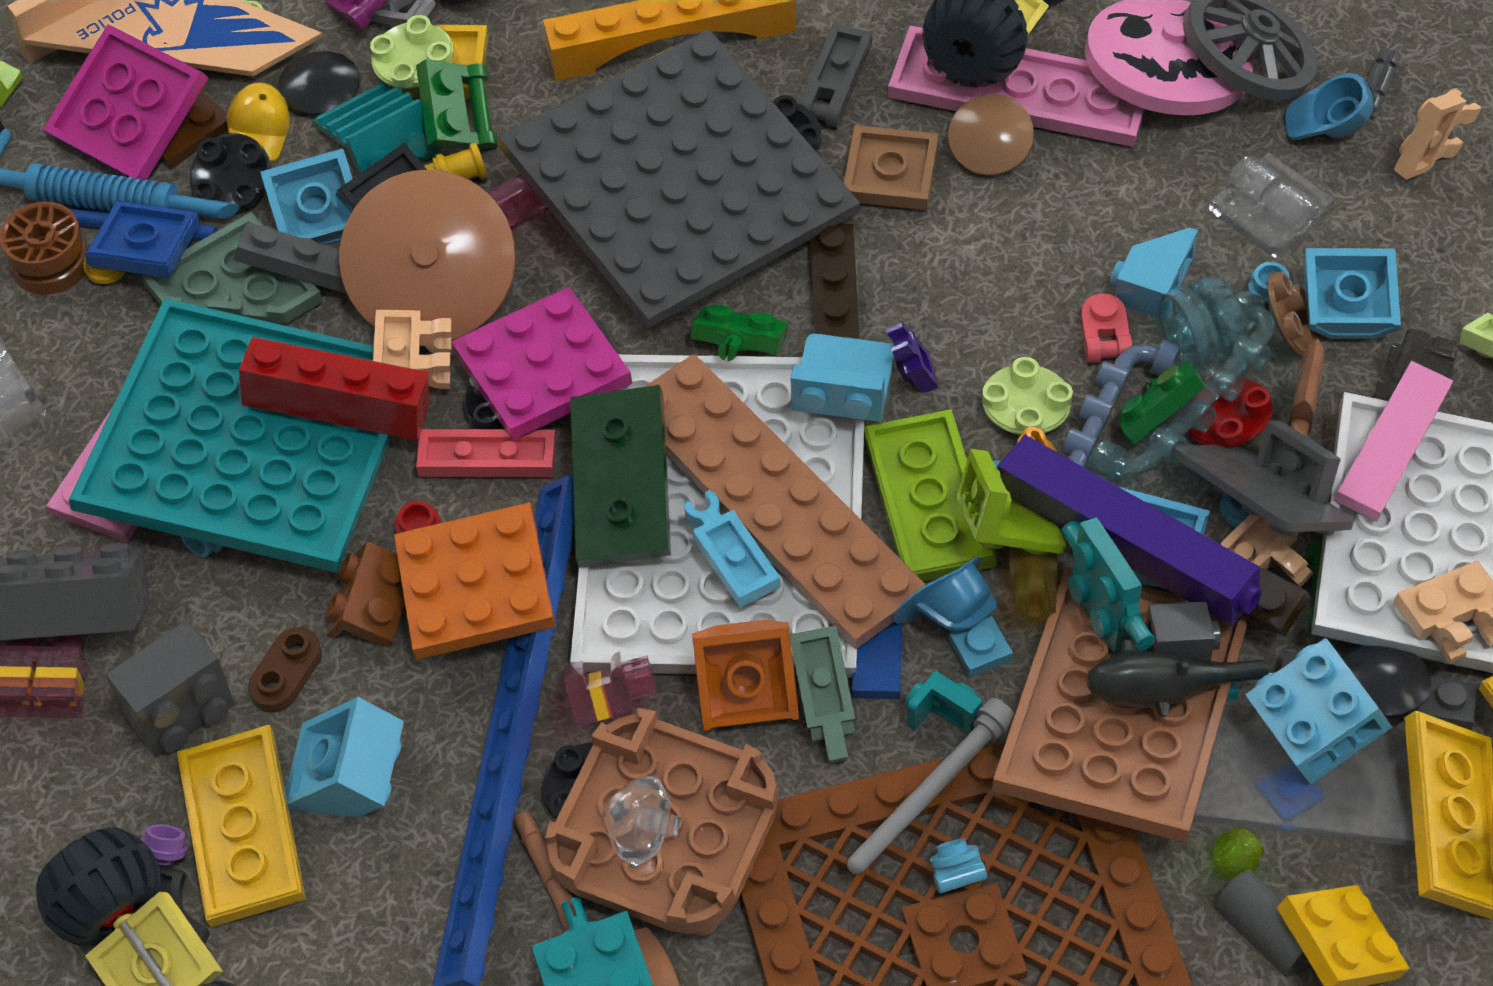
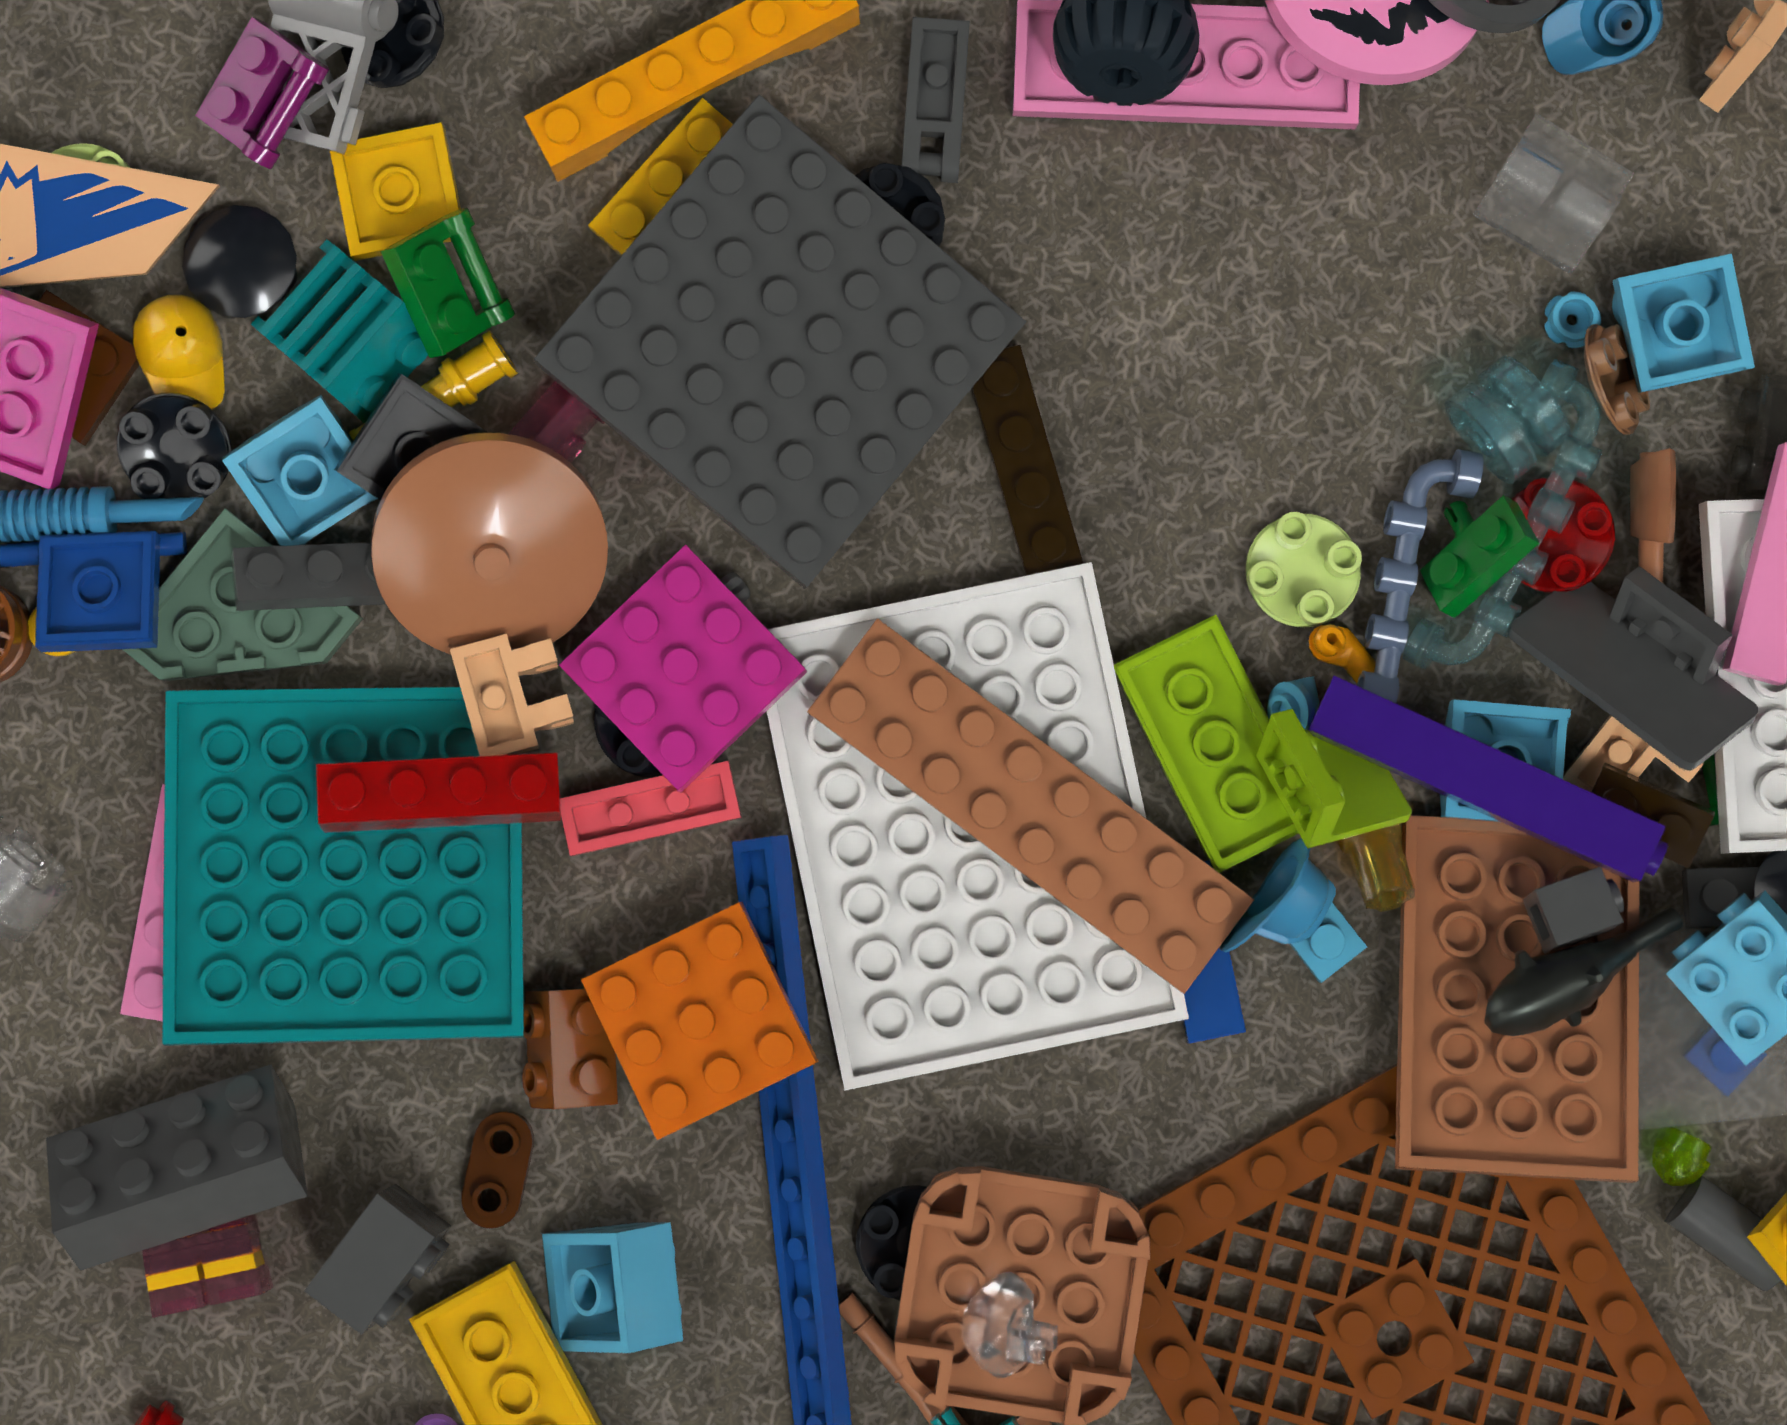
camera: 15 degrees left, 30 degrees up
yellowish green dish [370,15,454,89] -> none
red plate [394,501,441,534] -> none
clear pink hips [564,651,657,727] -> none
dark green plate [570,385,671,567] -> none
medium azure plate [684,490,781,608] -> none
green plate [691,305,788,361] -> none
orange slope [692,620,799,731] -> none
medium azure bracket [790,334,895,422] -> none
sand green hinge [790,625,855,764] -> none
medium nougat plate [844,125,939,210] -> none
light grey piece [847,698,1015,874] -> none
dark purple plate [885,322,939,393] -> none
teal bracket [905,670,983,734] -> none
medium azure plate [930,839,987,894] -> none
medium nougat dish [948,94,1034,175] -> none
teal plate [1061,517,1155,653] -> none
coral plate [1081,293,1132,364] -> none
medium azure slope [1110,228,1198,320] -> none

